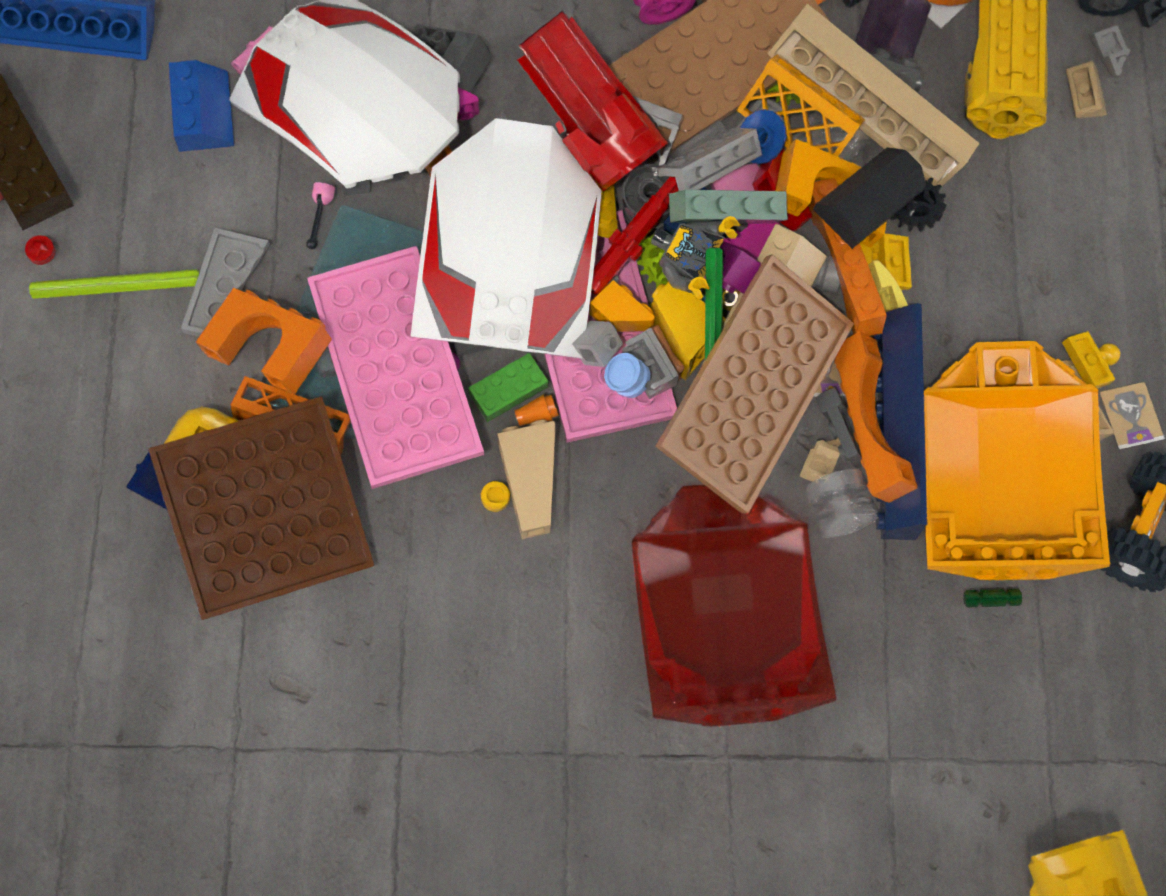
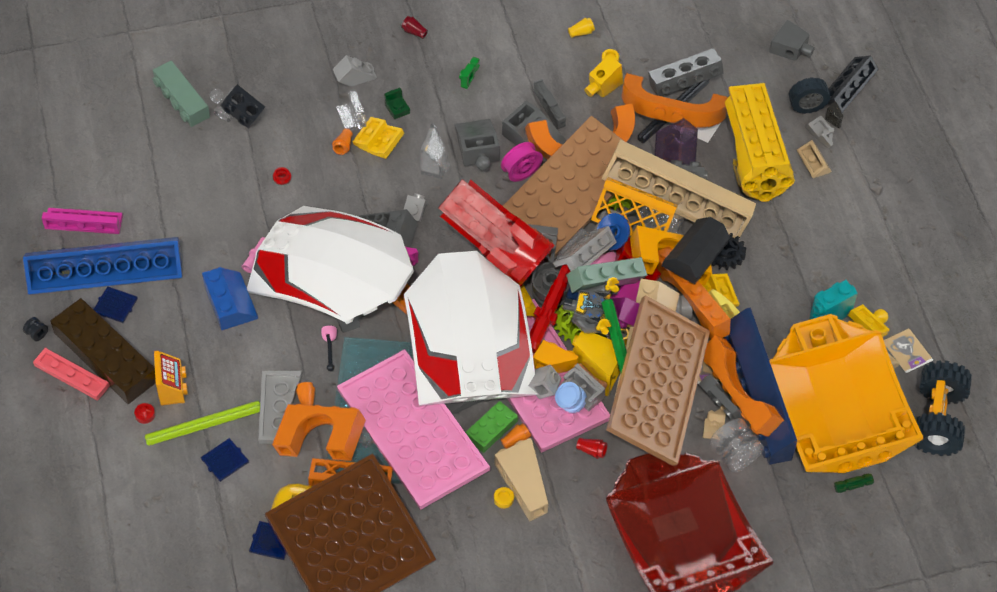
camera: 10 degrees left, 15 degrees down
none -> clear blue piece [93,286,138,323]
none -> light orange slope [154,351,188,405]
none -> clear blue piece [200,438,249,482]
none -> orange cone [296,382,315,406]
none -> light grey bracket [404,193,428,222]
none -> red cone [576,438,608,459]
none -> teal brick [810,280,858,320]
none -> clear smoke slope [825,101,843,128]

